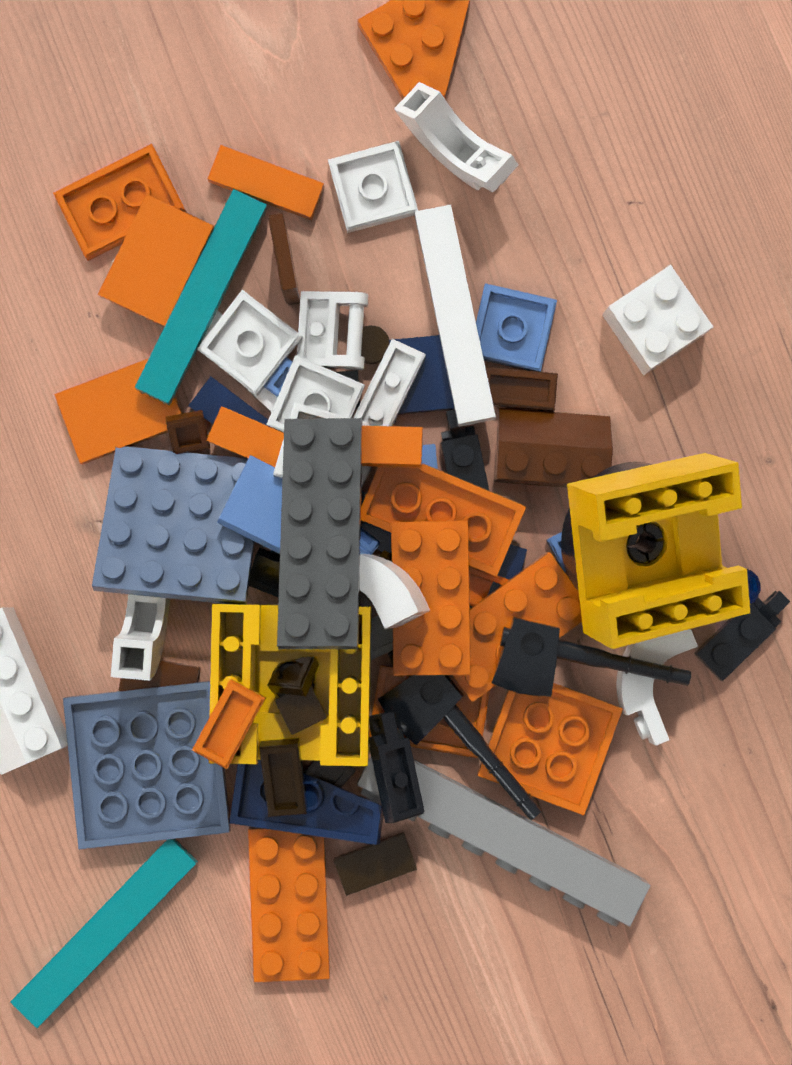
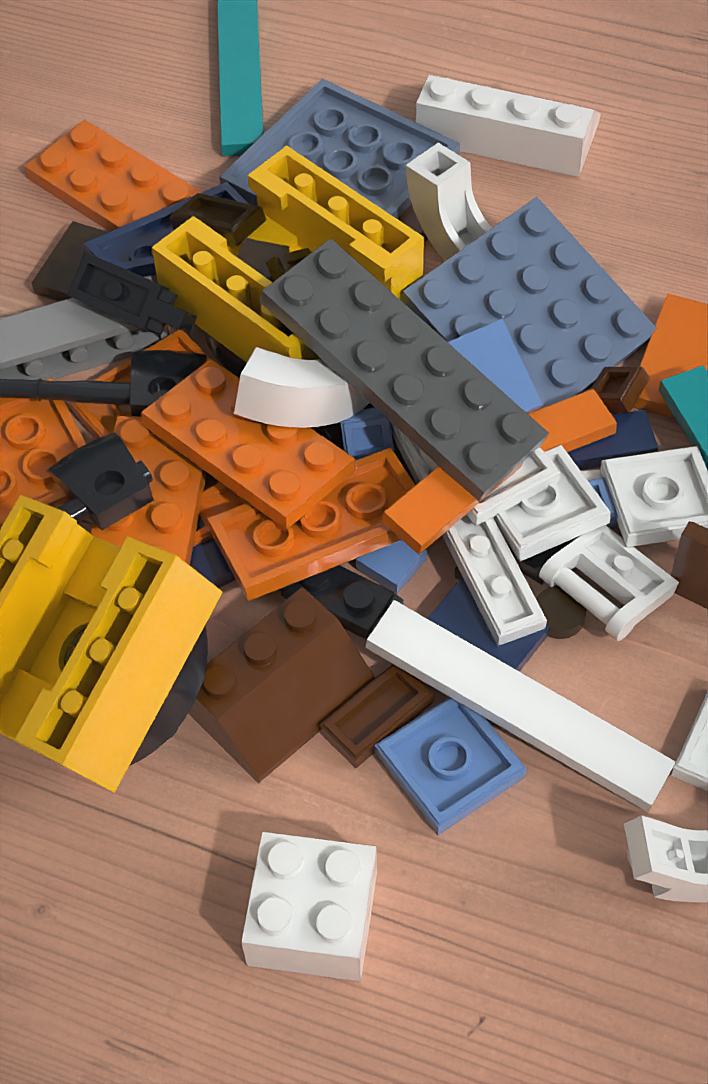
camera: 135 degrees right, 30 degrees down
orange tile [192,679,266,769] -> none

